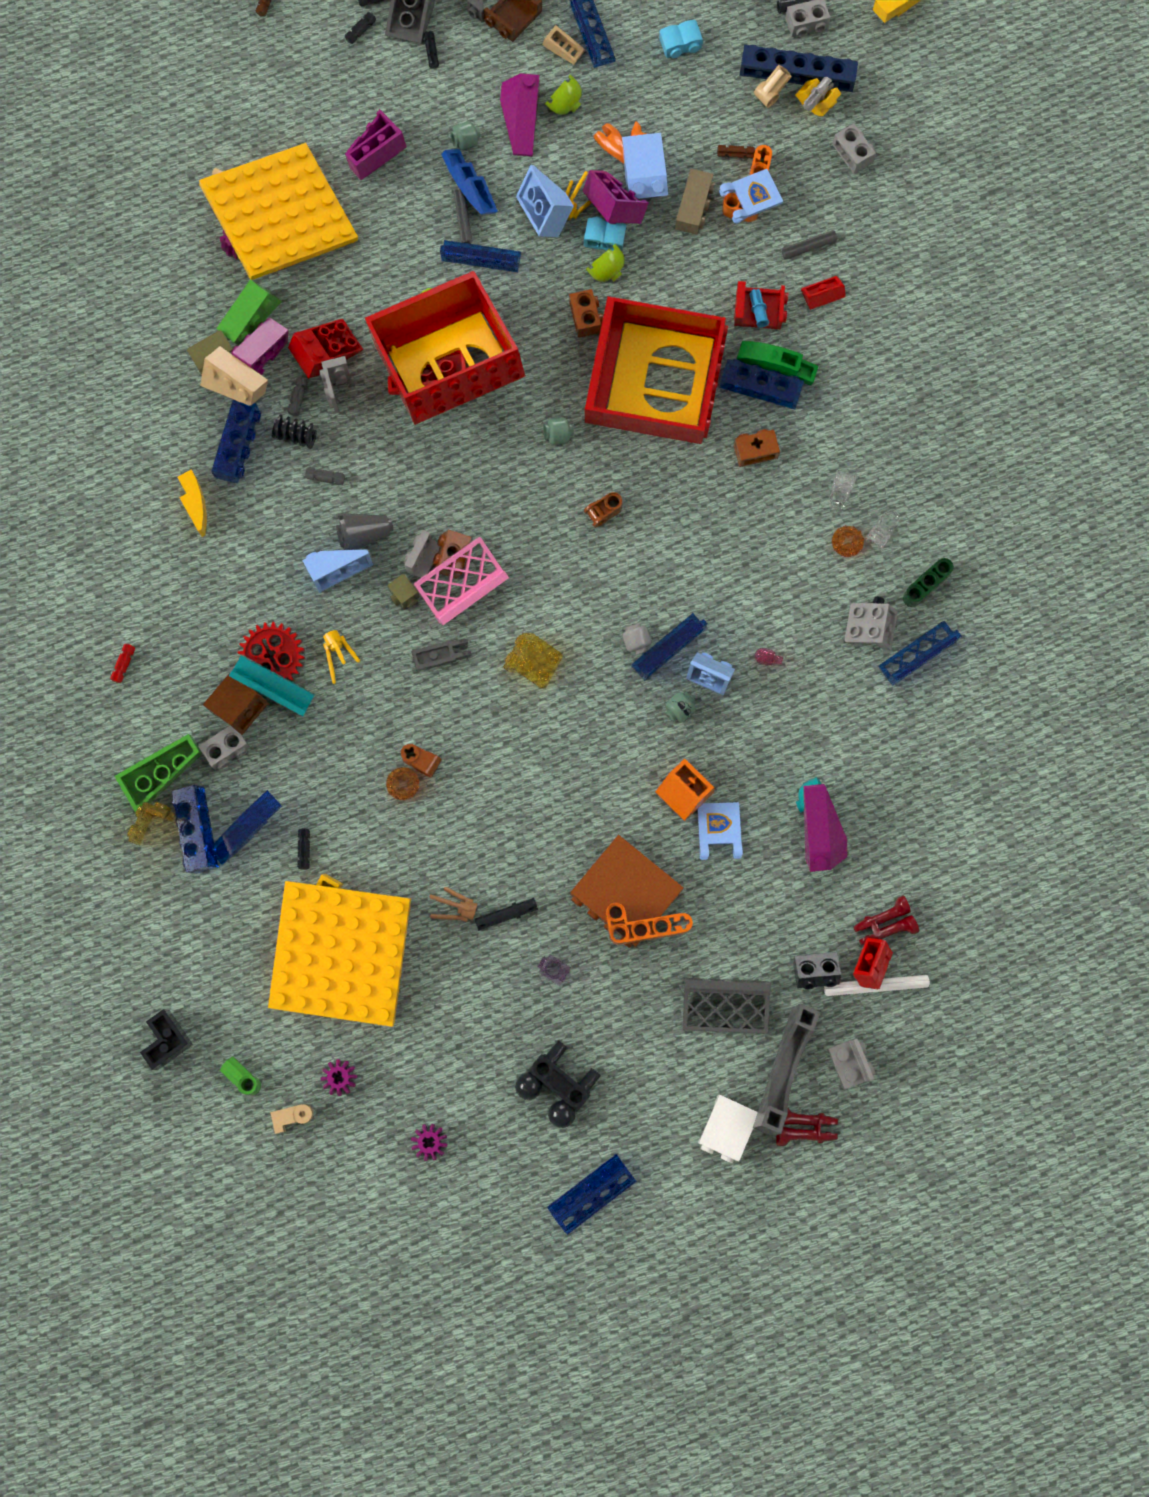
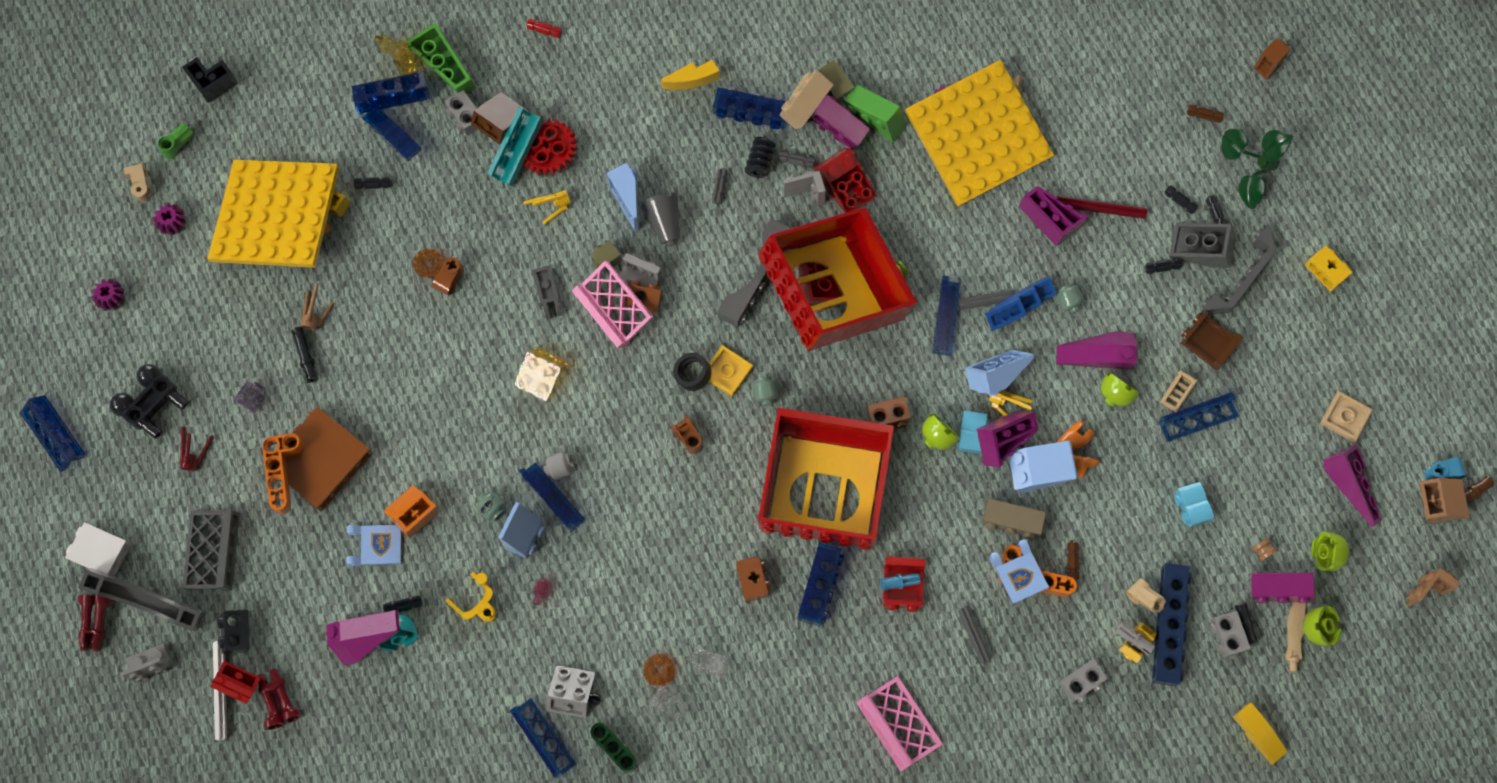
camera: 90 degrees right, 5 degrees down
green slope [736,341,818,386] -> none
red slope [801,276,846,310] -> none
none -> dark red plant [179,427,213,471]
none -> black axle [383,595,423,612]
none -> yellow piece [445,572,496,622]
none -> black tyre [673,352,712,391]
none -> yellow tile [709,345,754,397]
none -> dark grey arch [717,218,791,328]
none -> bright pink fence [856,676,943,772]
none -> dark red axle [1056,196,1147,219]

